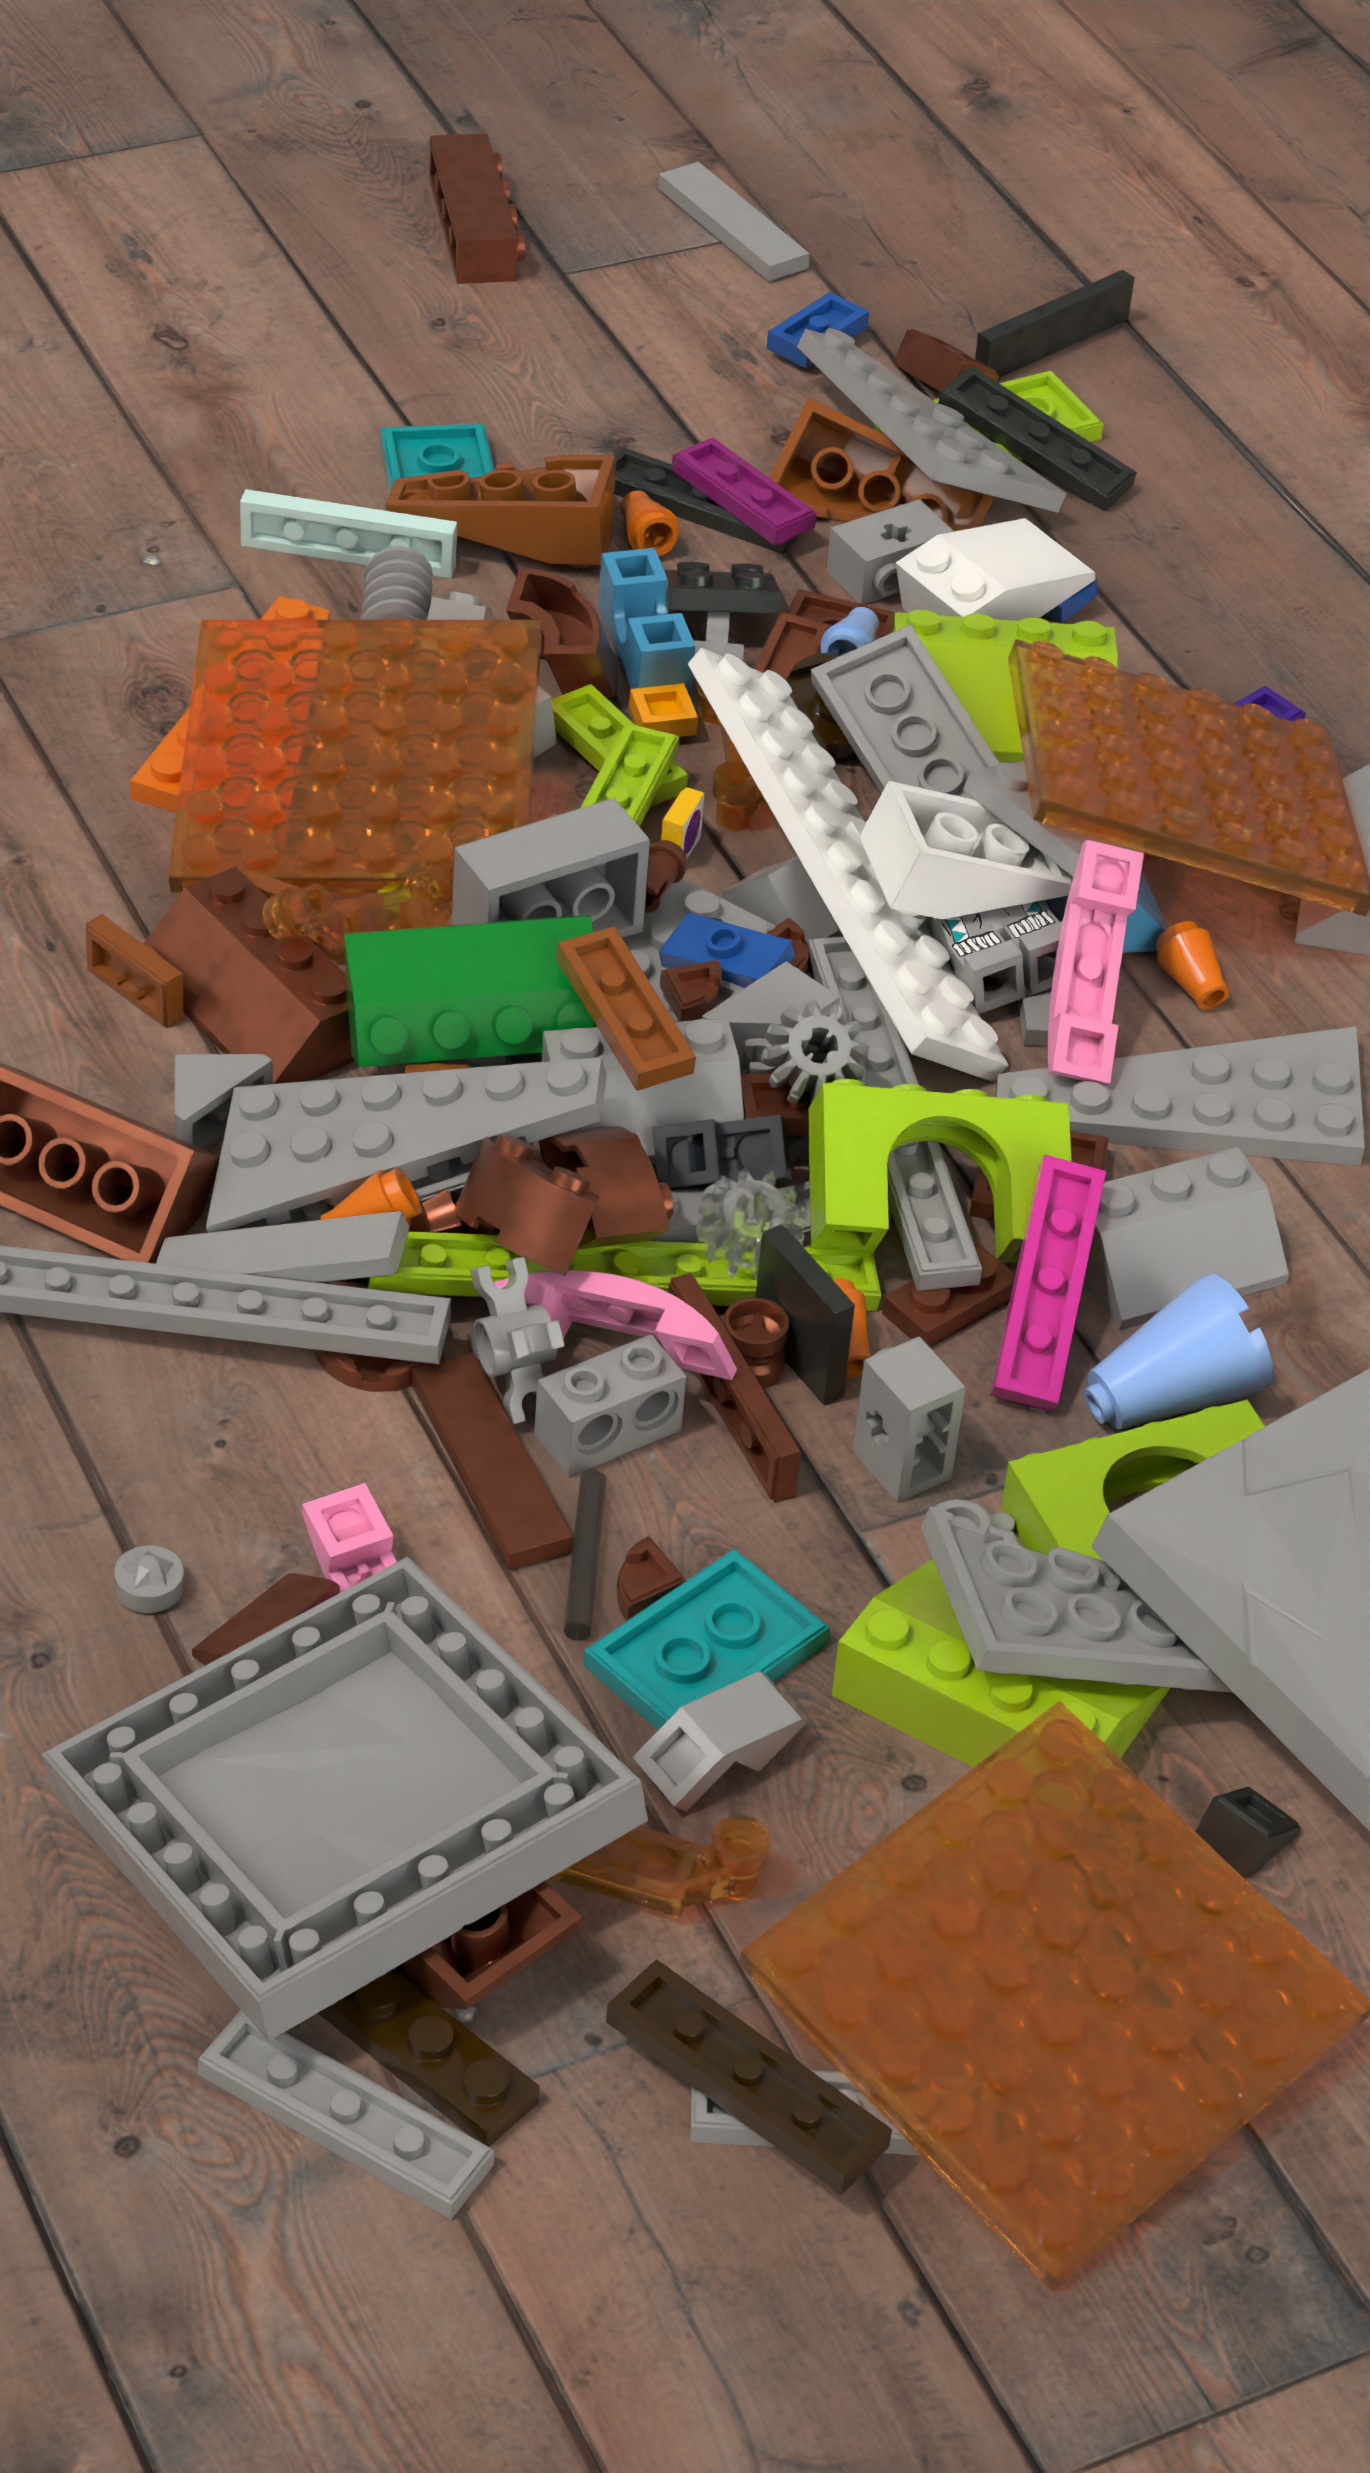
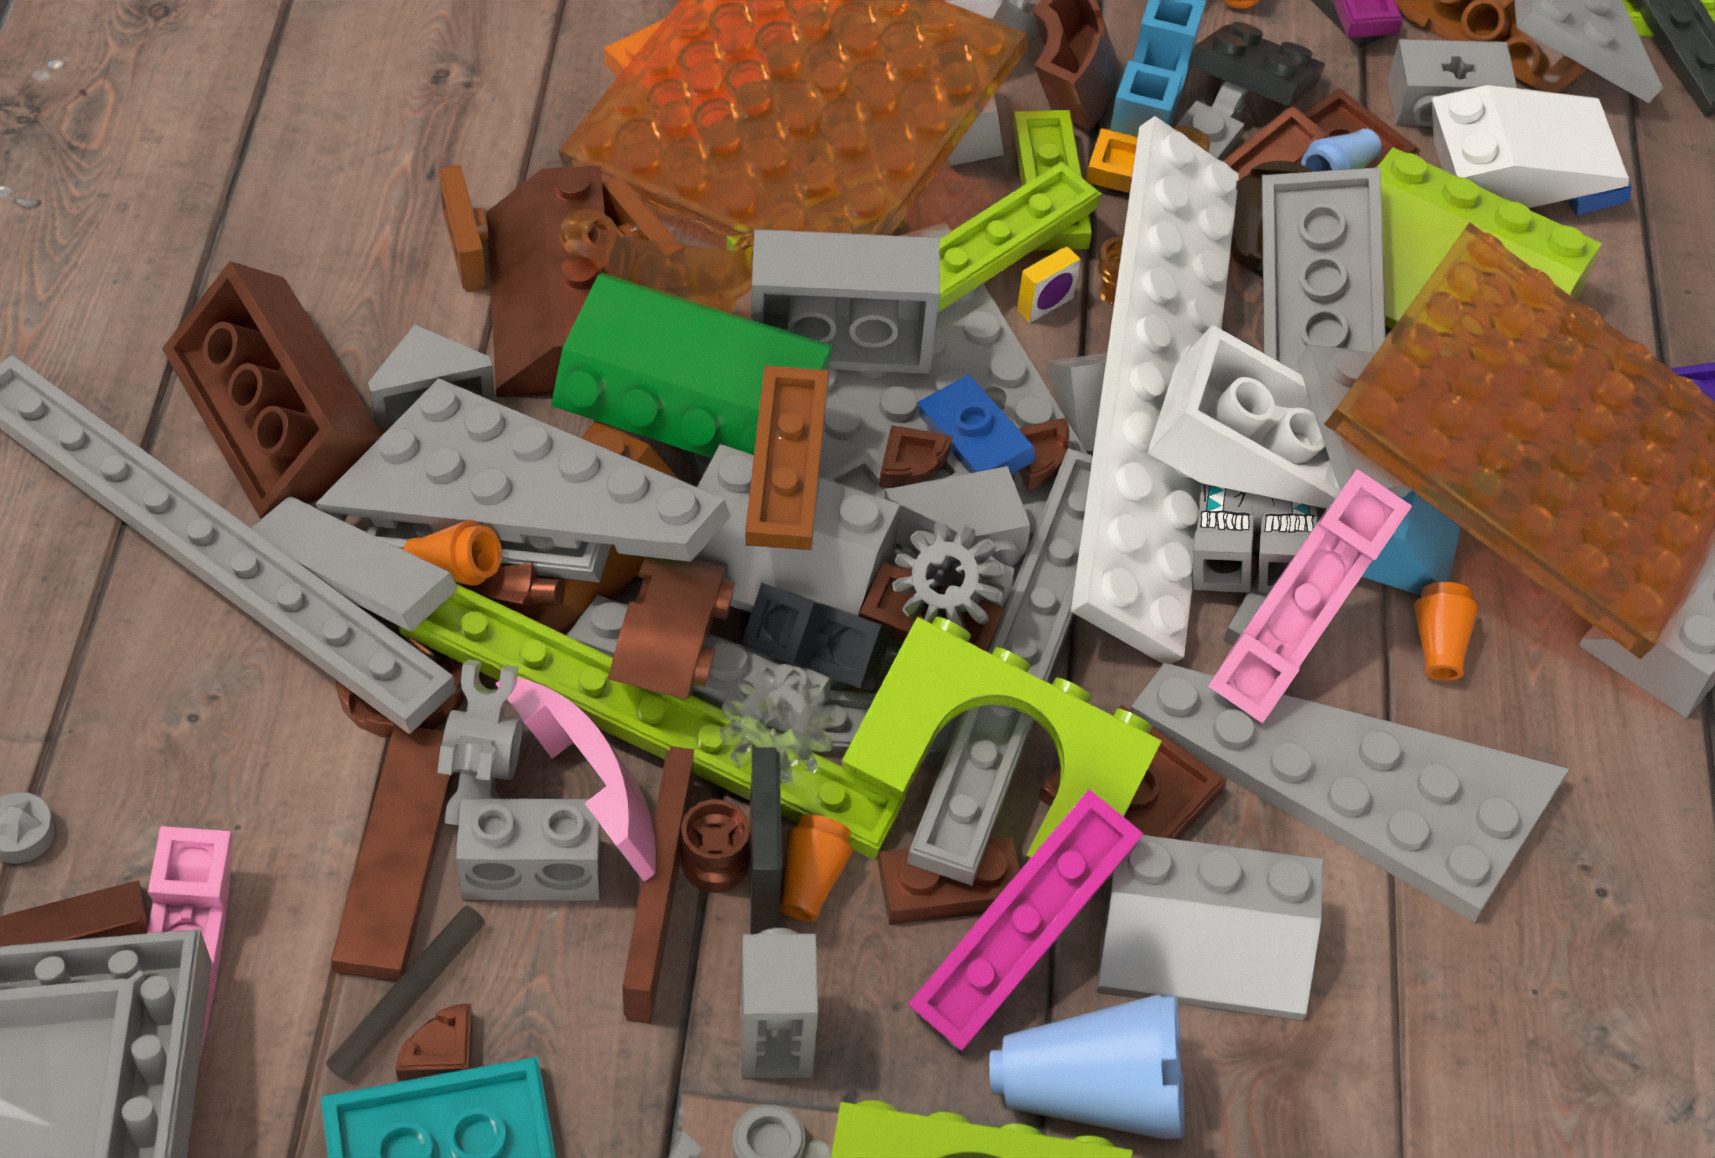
camera: 30 degrees right, 10 degrees up
copper brick [454,1133,600,1276] -> none
copper pin [644,840,687,913] -> none

